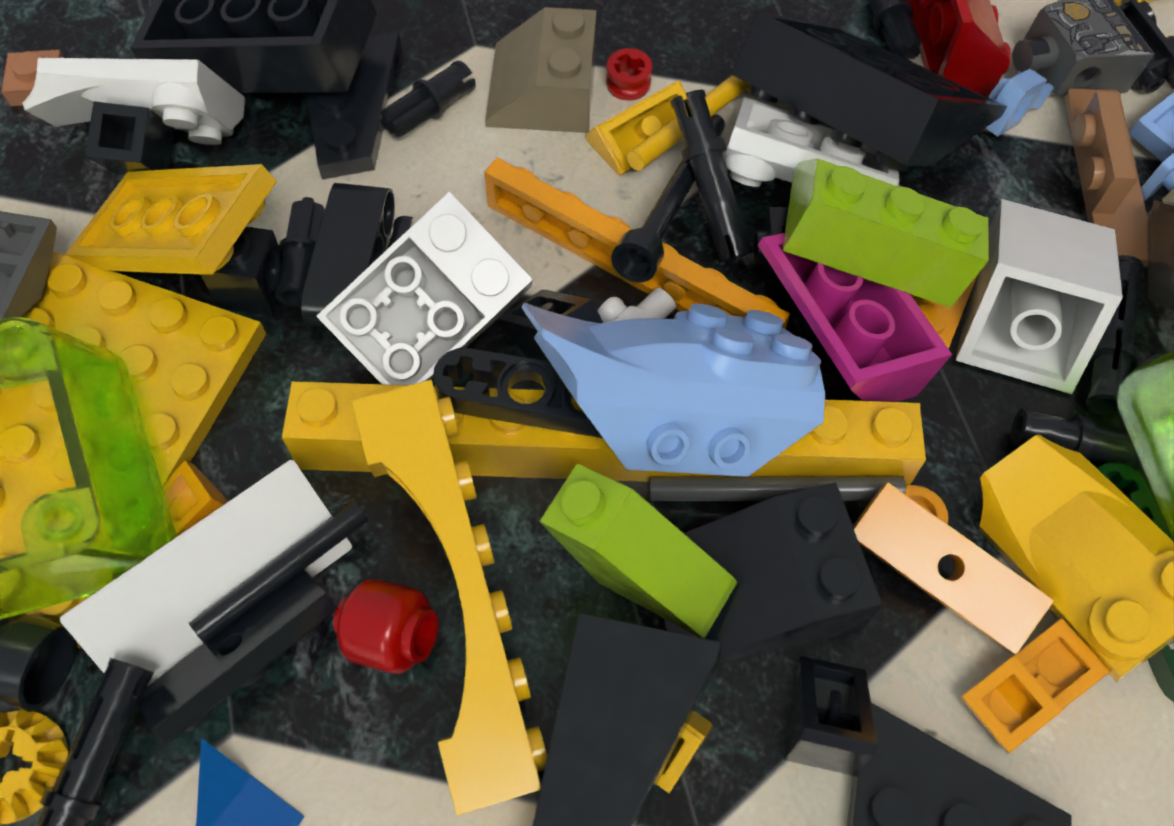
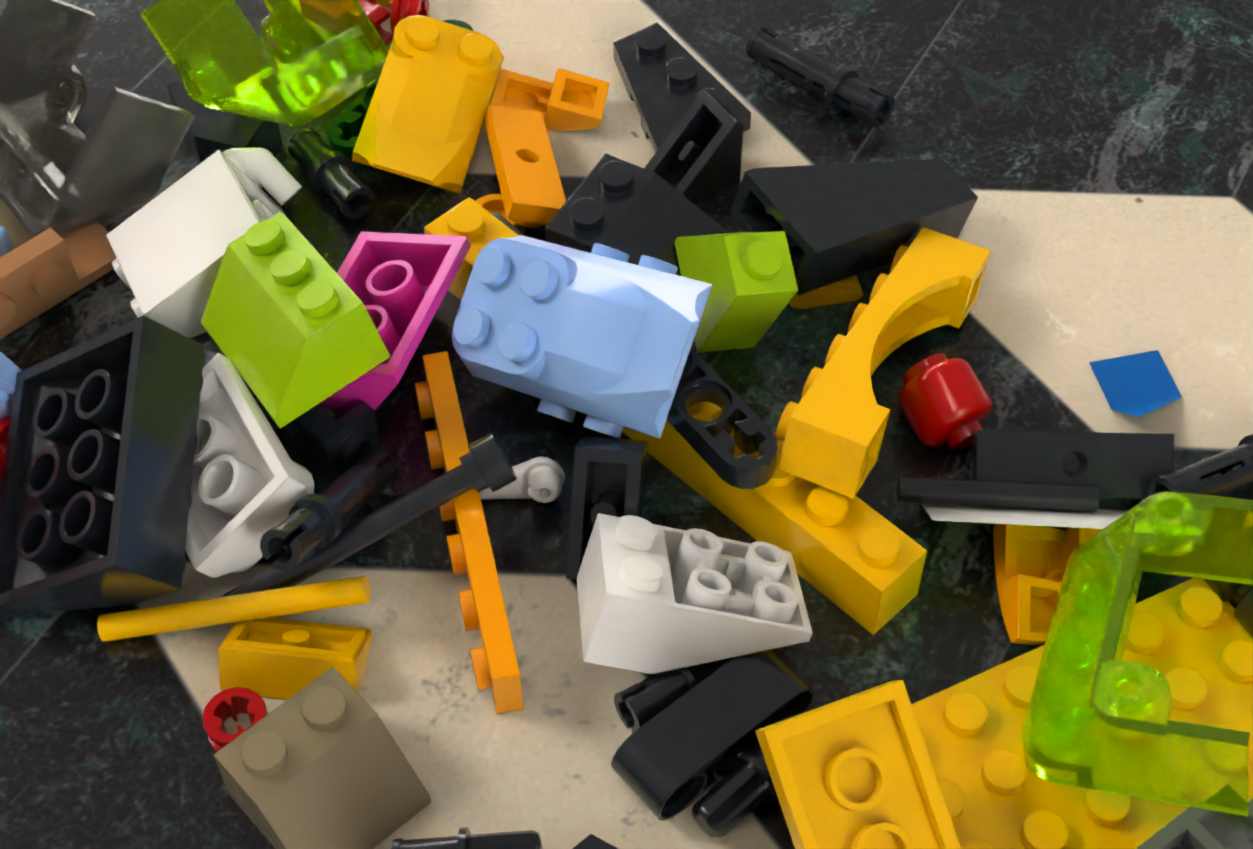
camera: 135 degrees left, 10 degrees down
none -> white arm [222,147,302,206]

